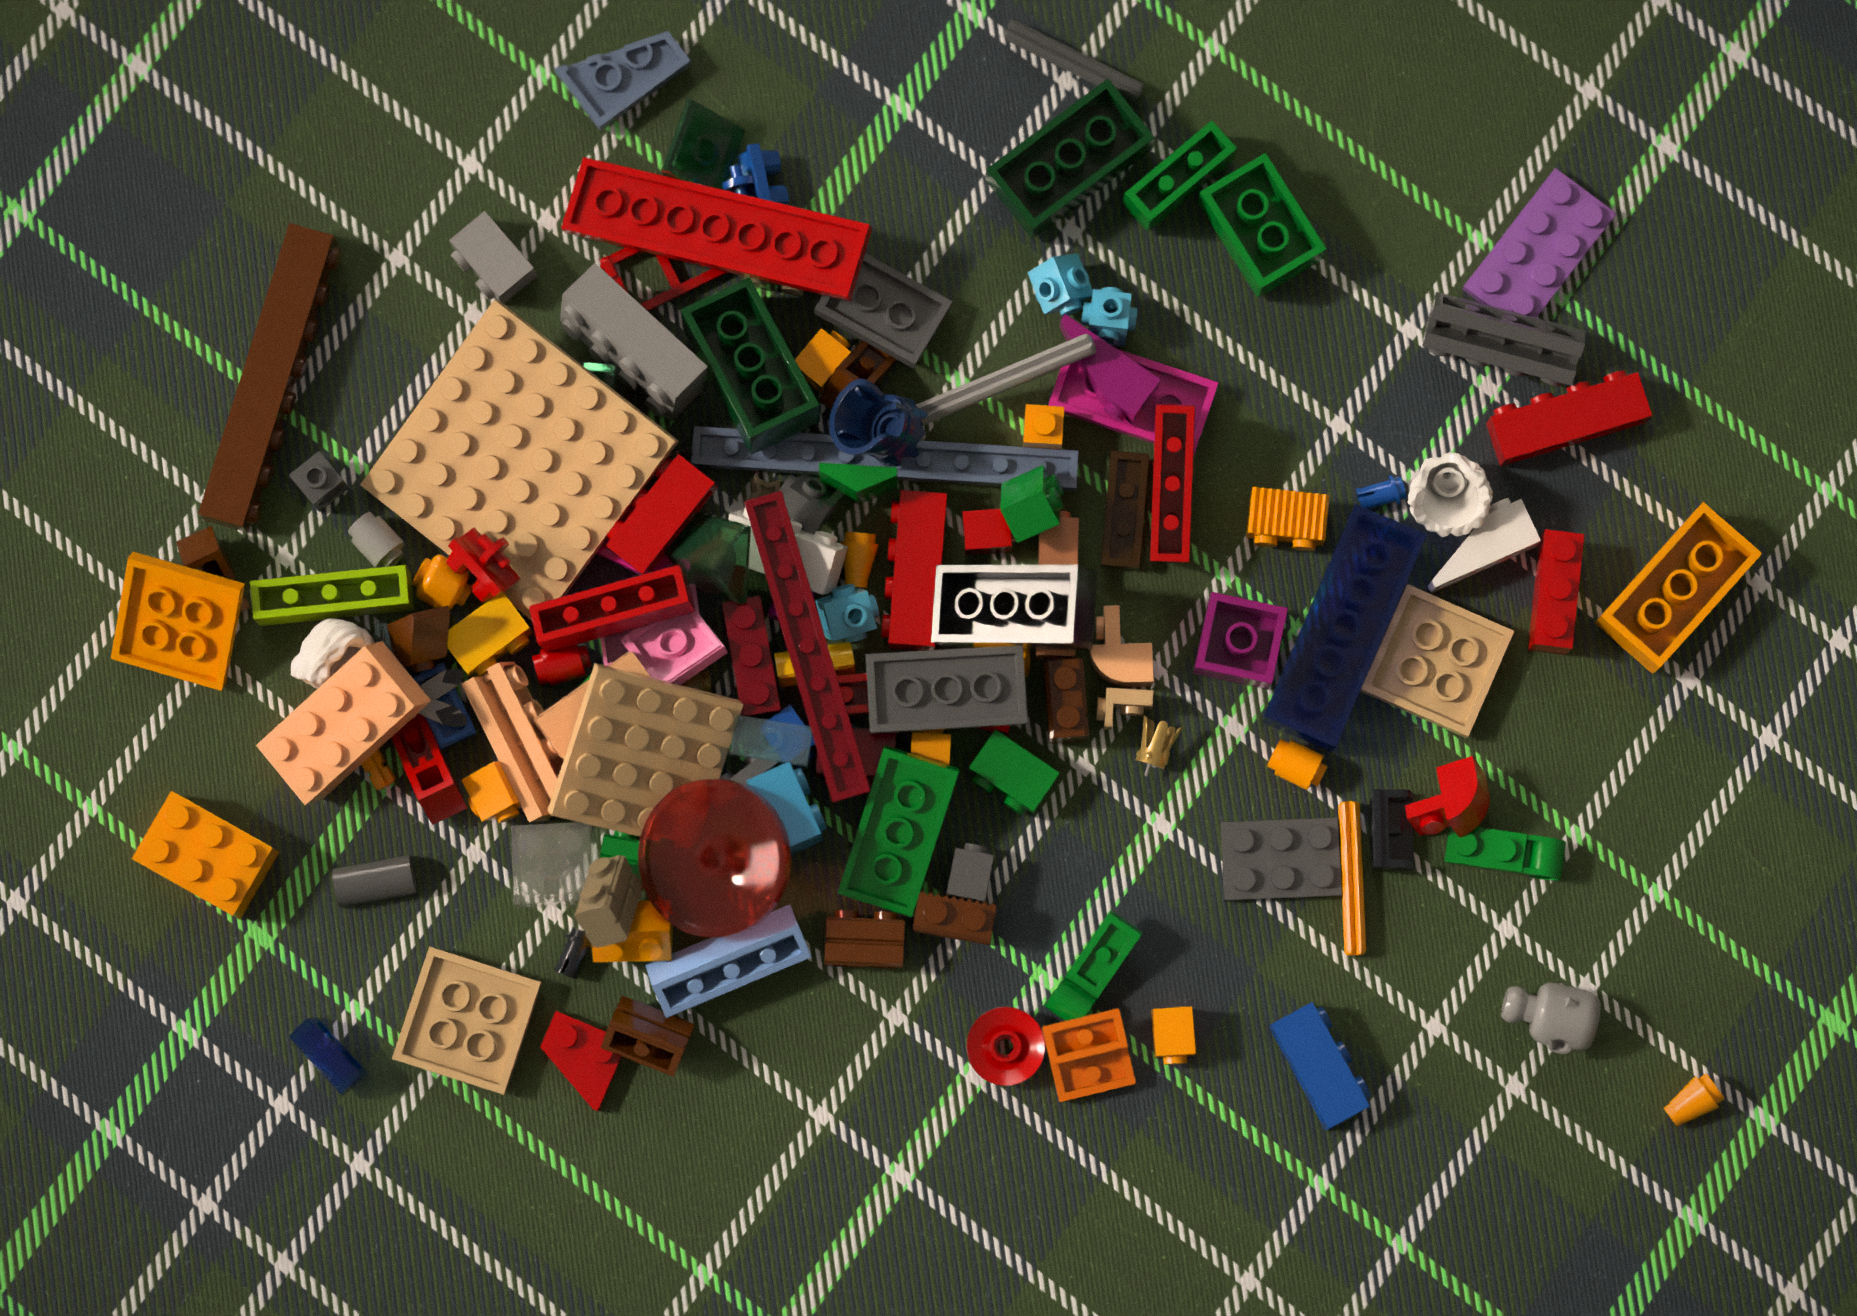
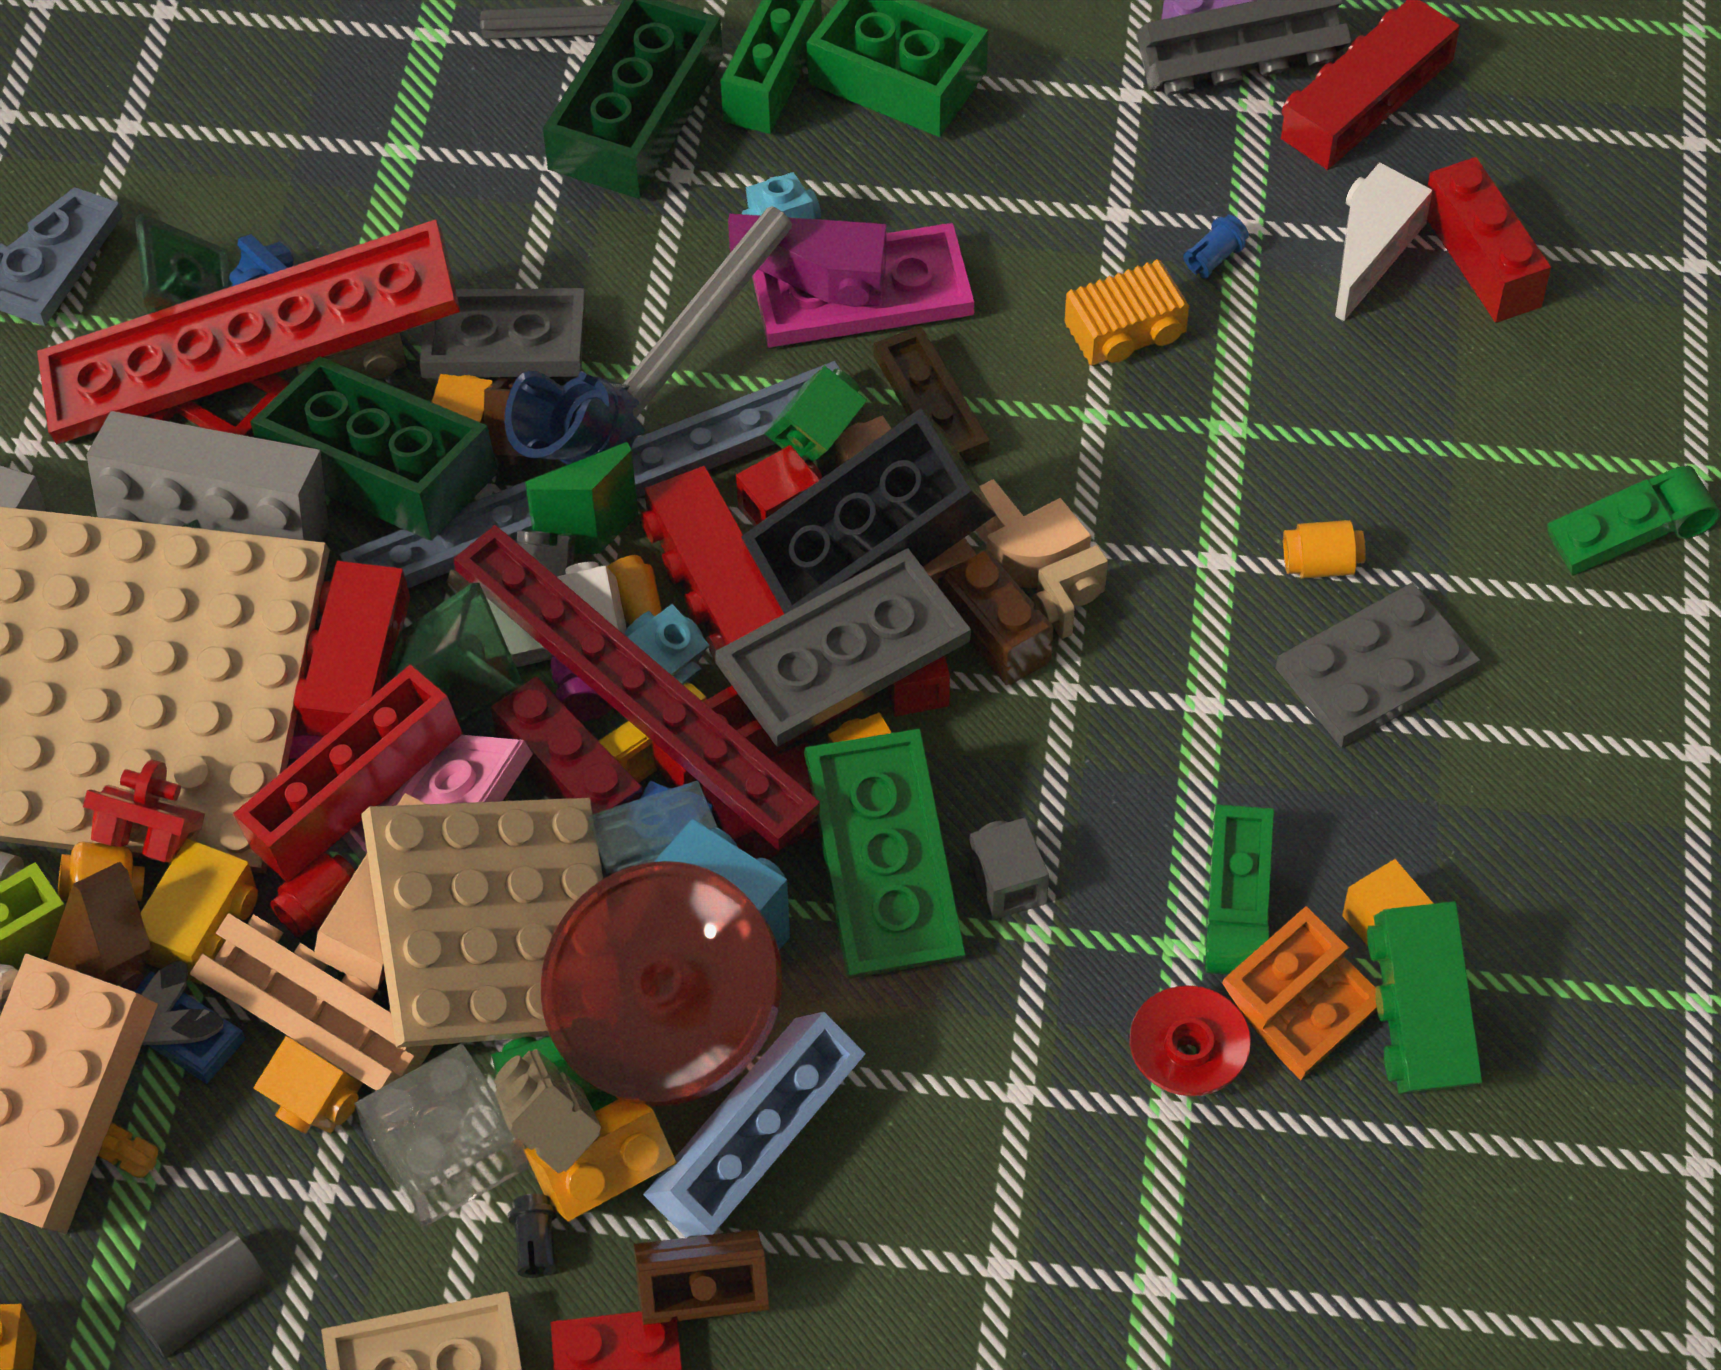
camera: 30 degrees left, 25 degrees down
red slope [391,713,467,825] -> none
reddish brown brick [824,910,905,969] -> none
reddish brown brick [913,891,996,945] -> none
green brick [969,729,1060,816] -> none
light orange brick [1023,404,1064,449] -> none
medium azure brick [1027,253,1093,317] -> none
pearl gold piece [1135,716,1183,777] -> none
red brick [1150,403,1196,562] -> none
magenta brick [1193,592,1288,690] -> none
clear blue brick [1261,504,1427,752] -> none
blue brick [1268,1002,1371,1130] -> none
light orange axle [1338,801,1366,956] -> none
tan plate [1360,584,1514,738] -> none
black hinge [1369,789,1414,871] -> none
red brick [1405,756,1490,838] -> none
white hair [1408,452,1493,537] -> none
light orange brick [1594,502,1762,674] -> none
none -> green brick [1367,901,1482,1094]

